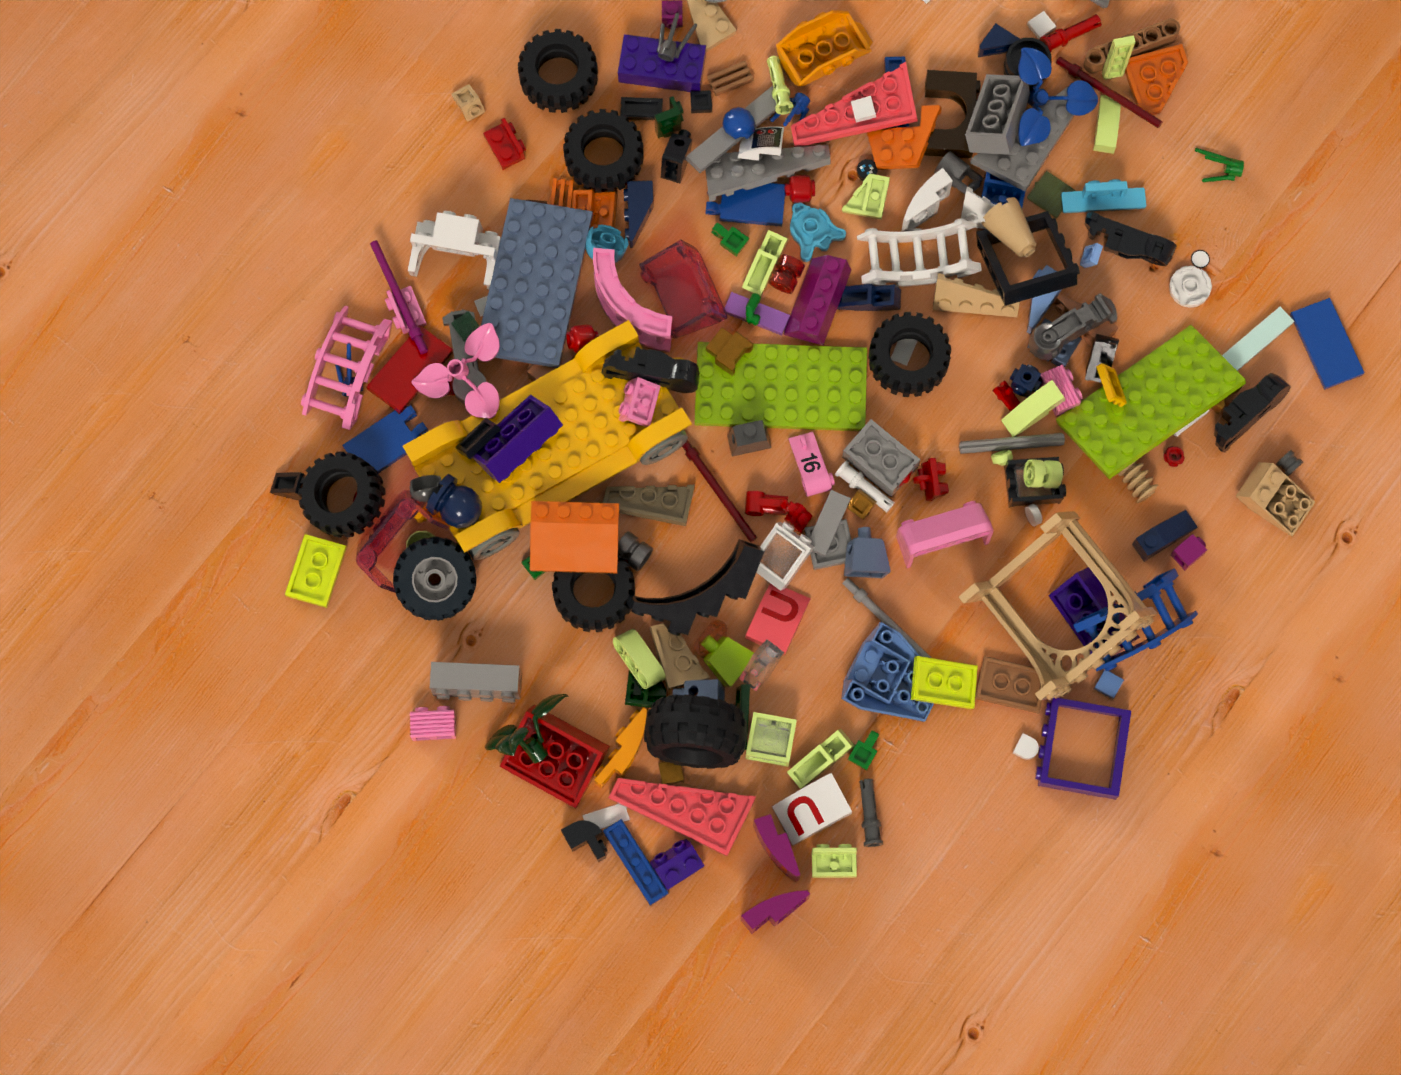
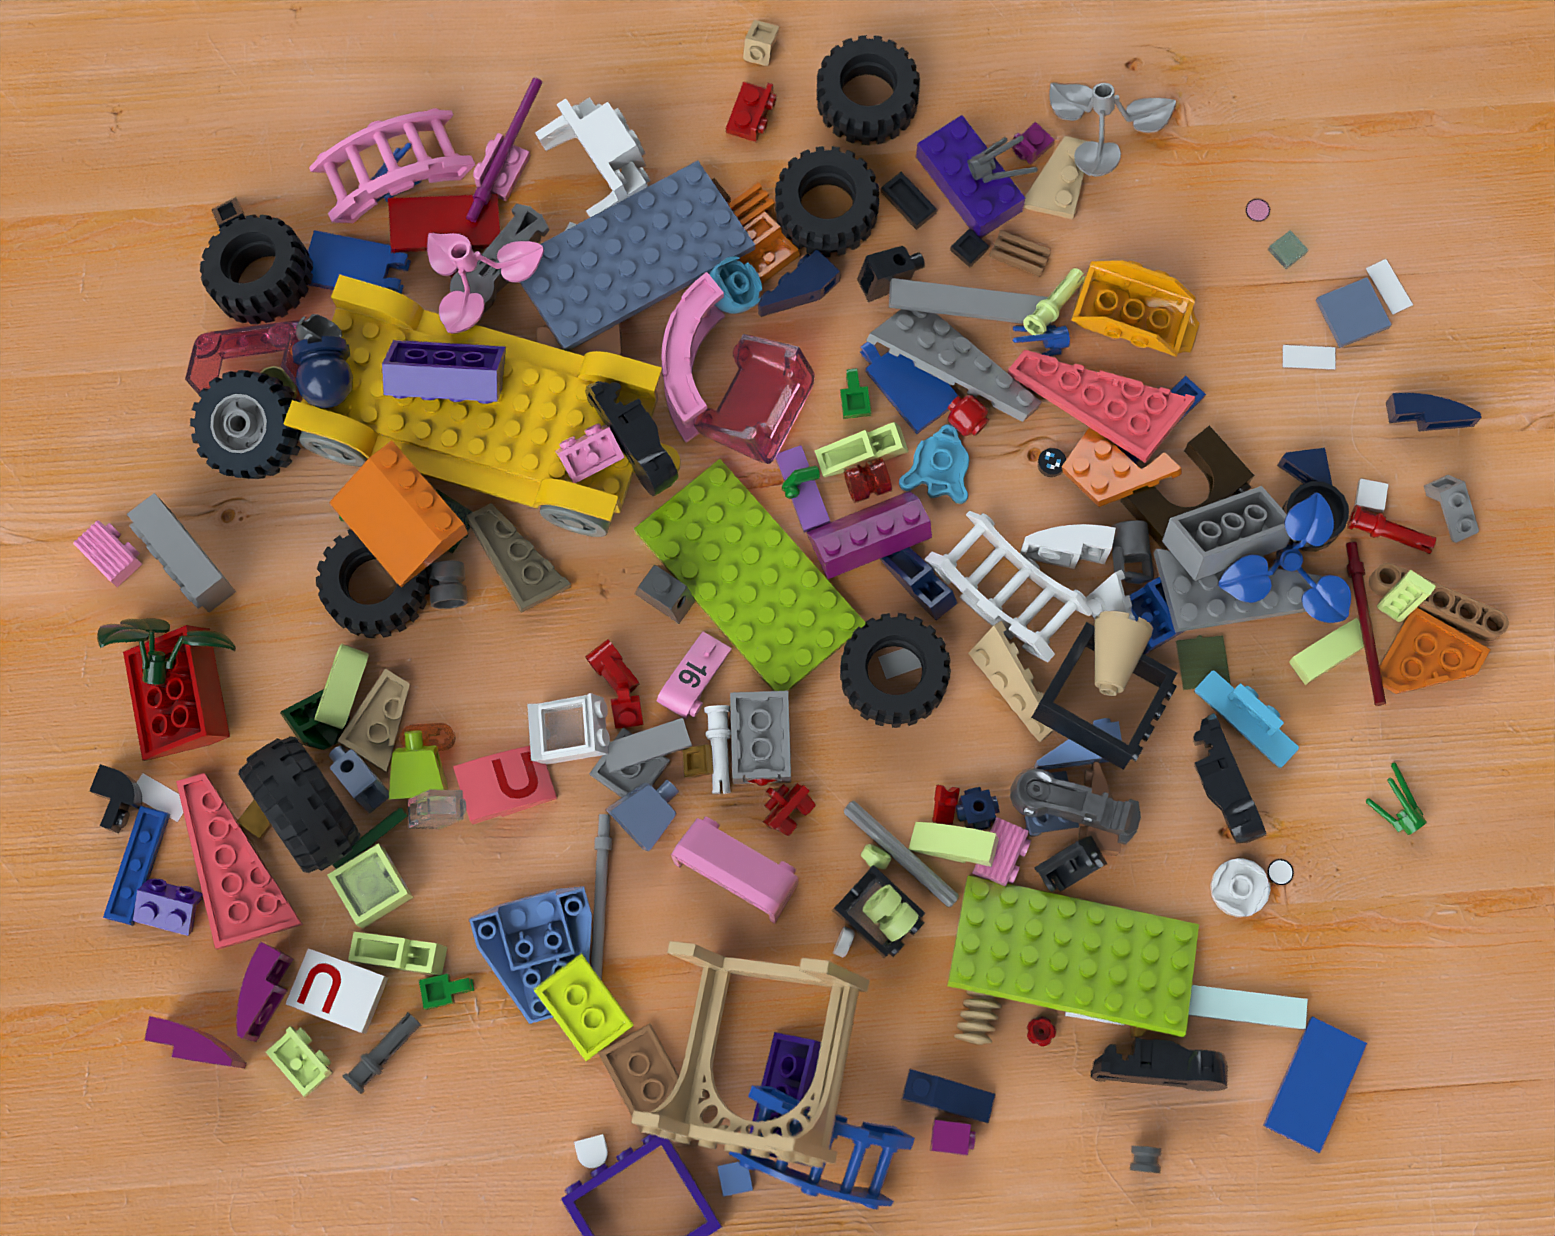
camera: 50 degrees right, 0 degrees up
neon yellow plate [285,534,347,608] -> none
clear green tile [451,311,480,341] -> none
black tile [455,418,501,459] -> none
red head [566,324,599,353] -> none
light orange slope [594,707,647,789] -> none
black arch [627,539,765,636] -> none
dark green bracket [654,96,684,138] -> none
dark red bar [682,440,757,543] -> none
pearl gold piece [706,327,754,376] -> none
blue hair [722,107,756,139] -> none
slope [738,127,784,161] -> none
yellowish green wing [842,174,890,220] -> none
white tile [851,96,876,123] -> none
light blue tile [1080,243,1103,268] -> none
yellow tile [1096,363,1127,407] -> none
tan slope [1236,462,1315,536] -> none

